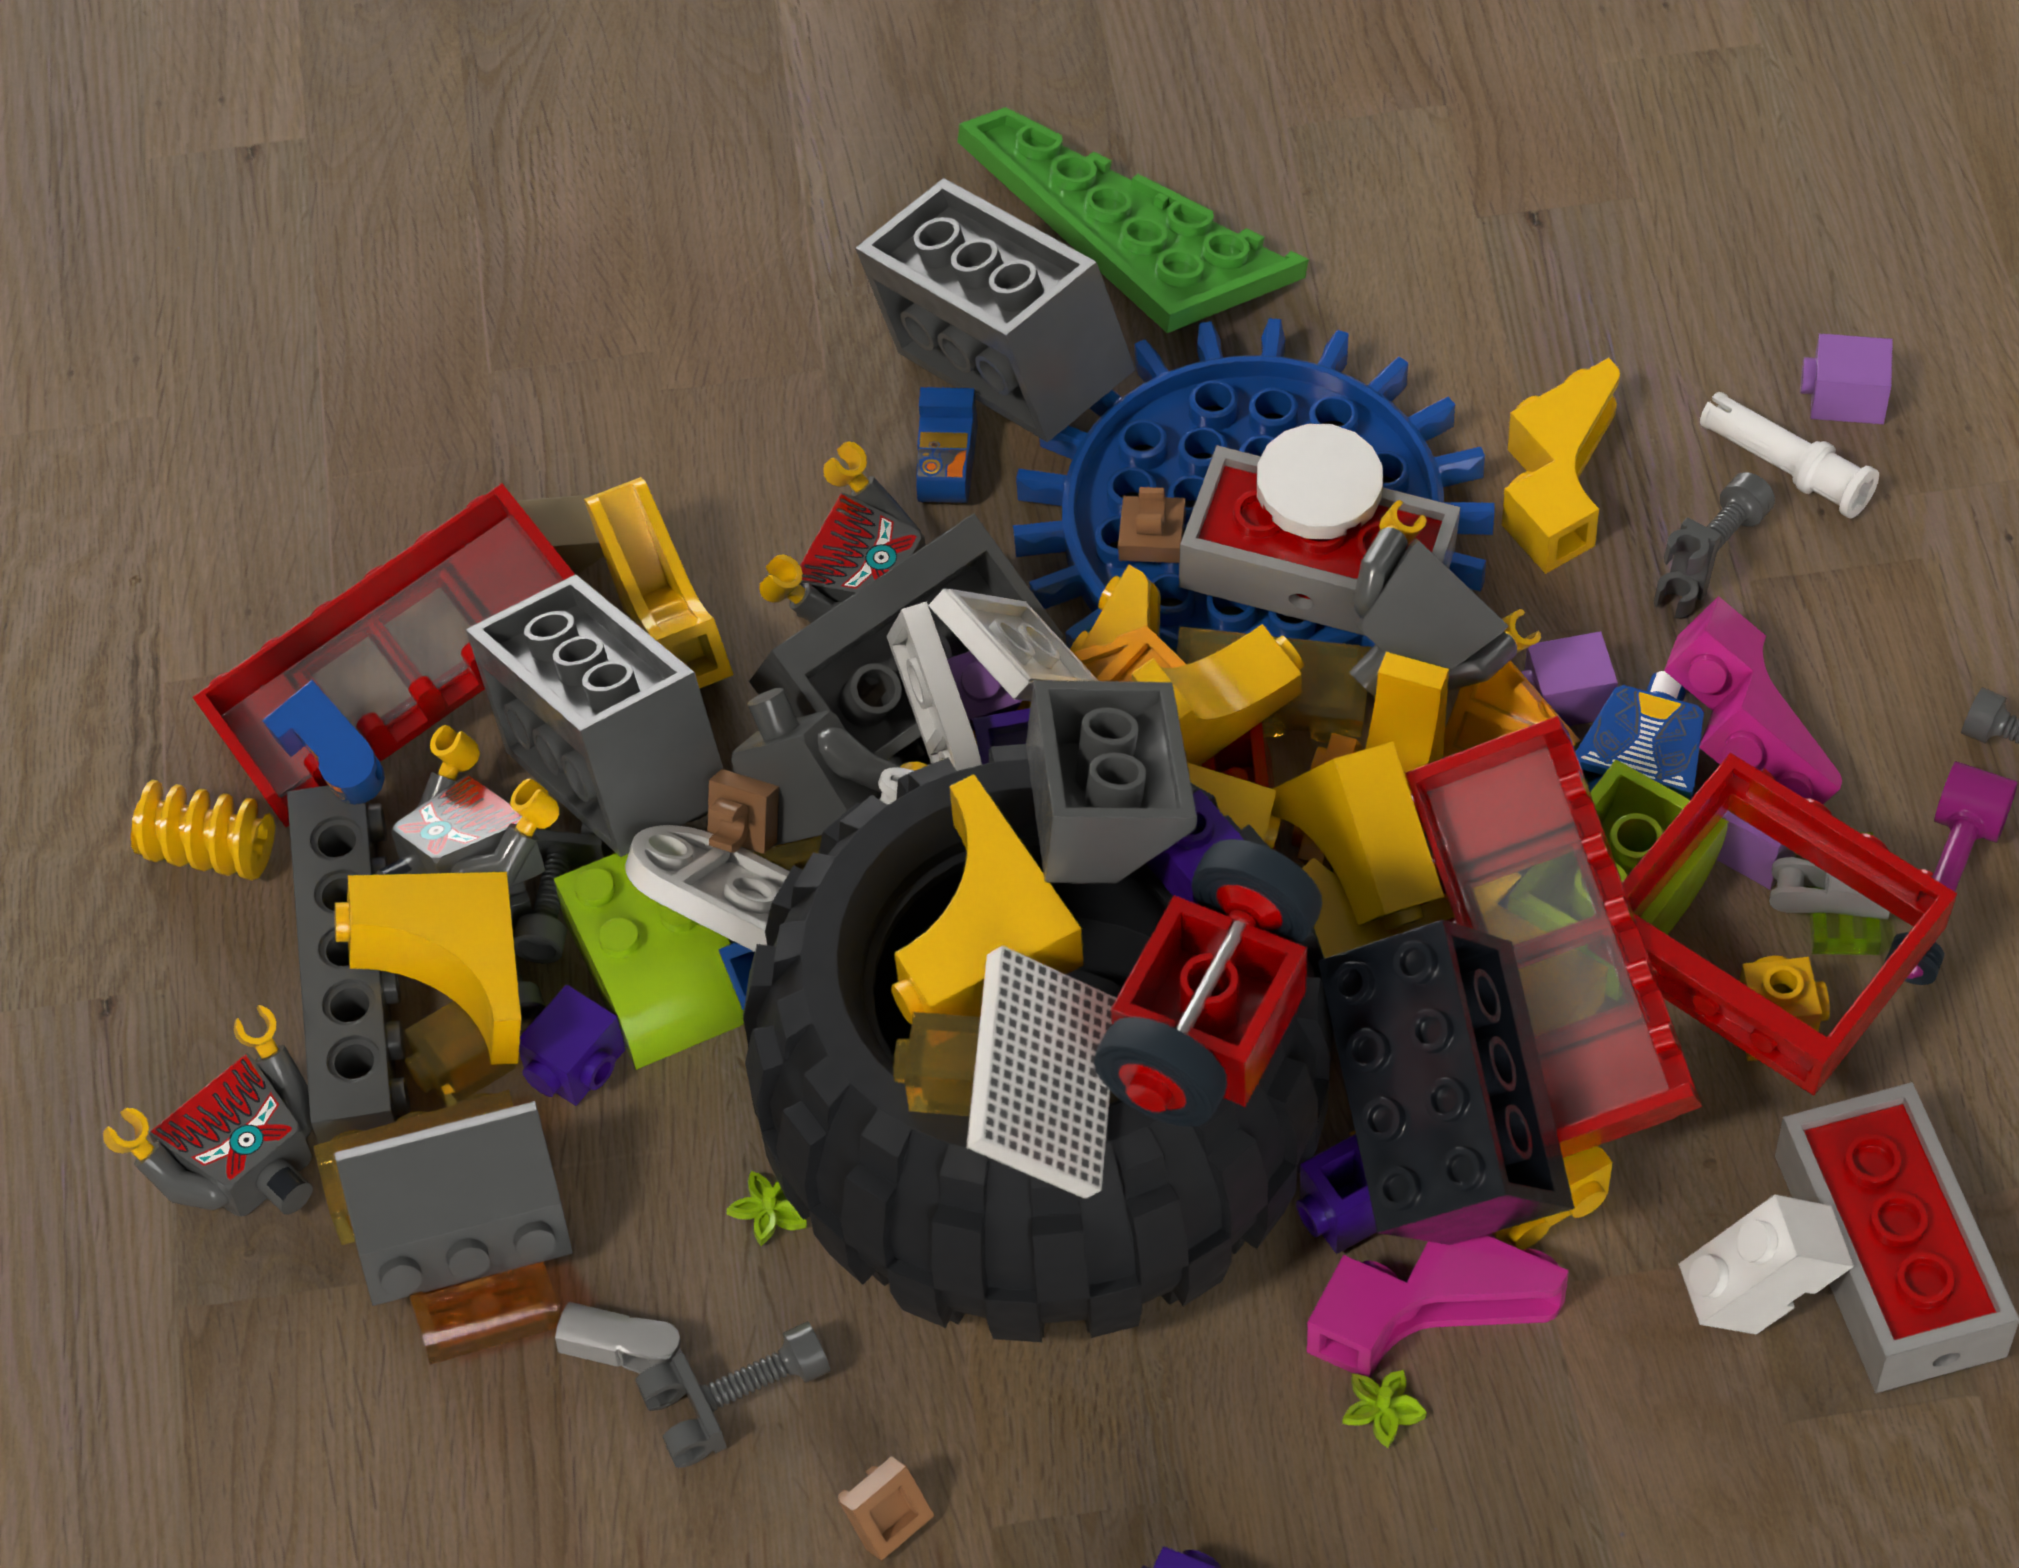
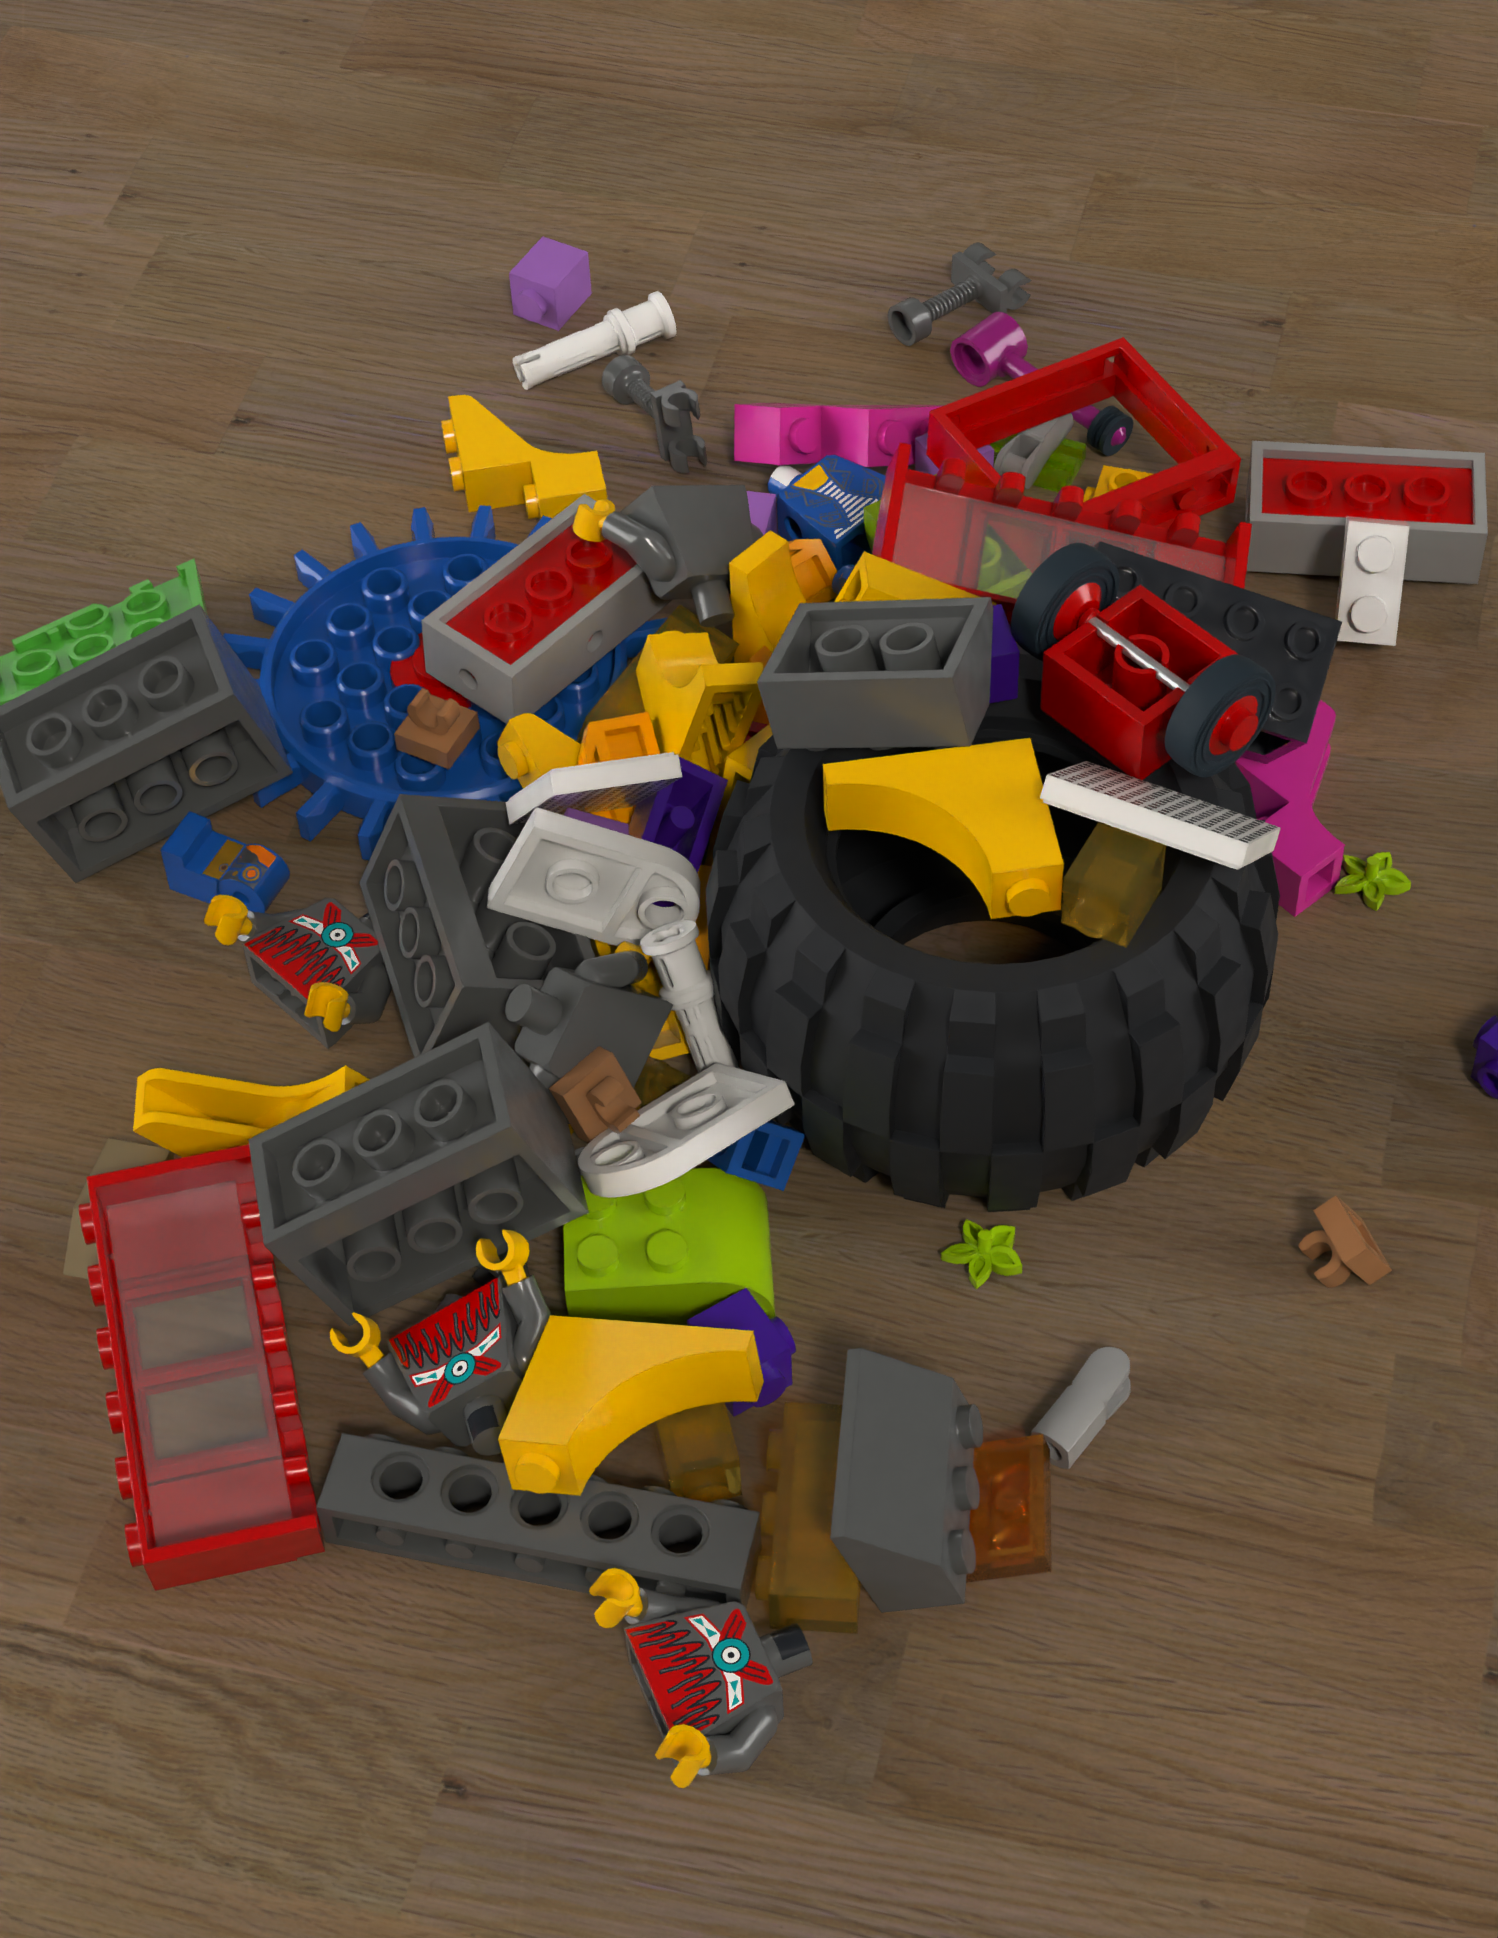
camera: 70 degrees left, 5 degrees down
yellow piece [130,780,276,881] -> none
blue leg [262,680,385,805] -> none
dark grey bar [635,1321,831,1468] -> none
white tile [1257,424,1383,539] -> none

